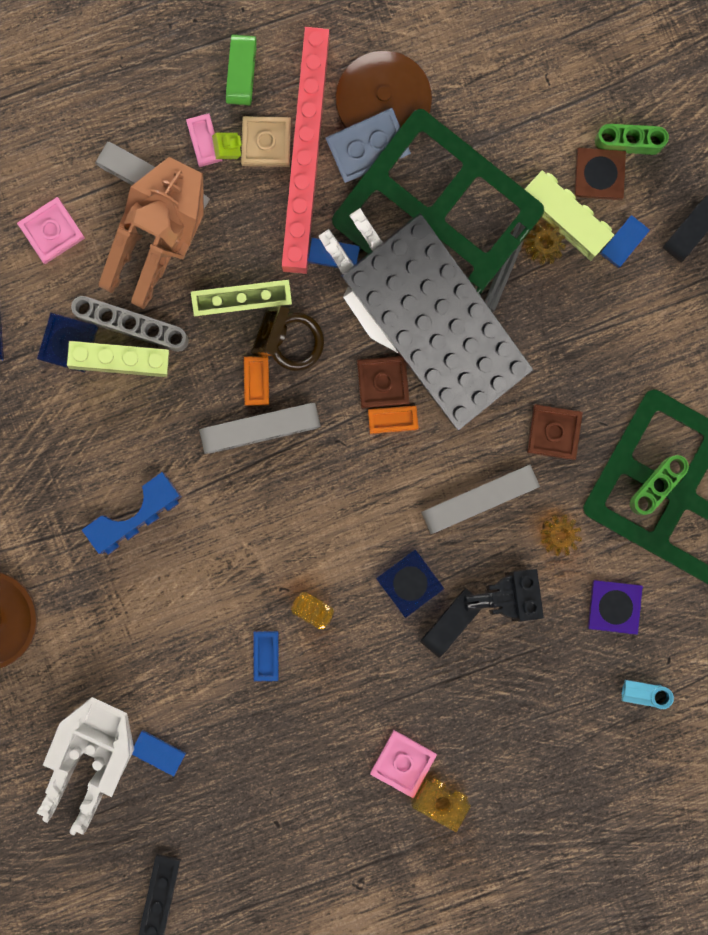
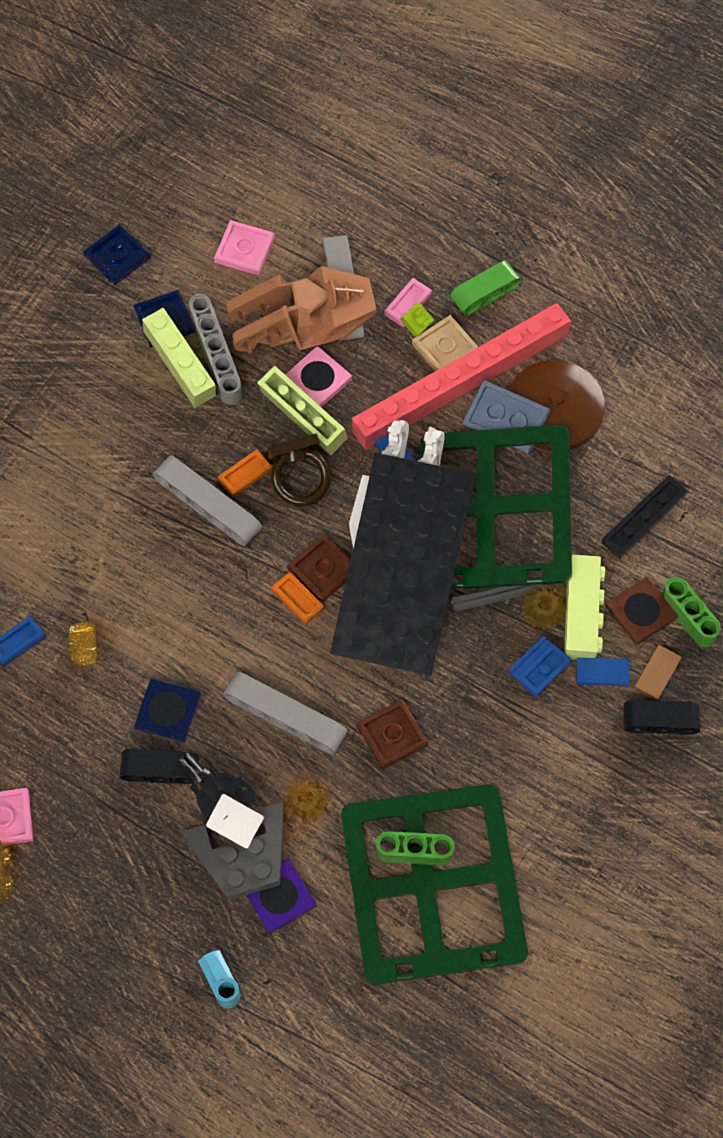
camera: 55 degrees right, 20 degrees down
blue arch [82,472,182,555] -> none
none -> dark grey wing [182,801,285,901]
none -> white sticker [206,794,264,849]
none -> bright pink tile [285,346,352,407]
none -> blue plate [508,636,572,698]
none -> black plate [601,475,688,559]
none -> medium nougat tile [634,645,682,701]

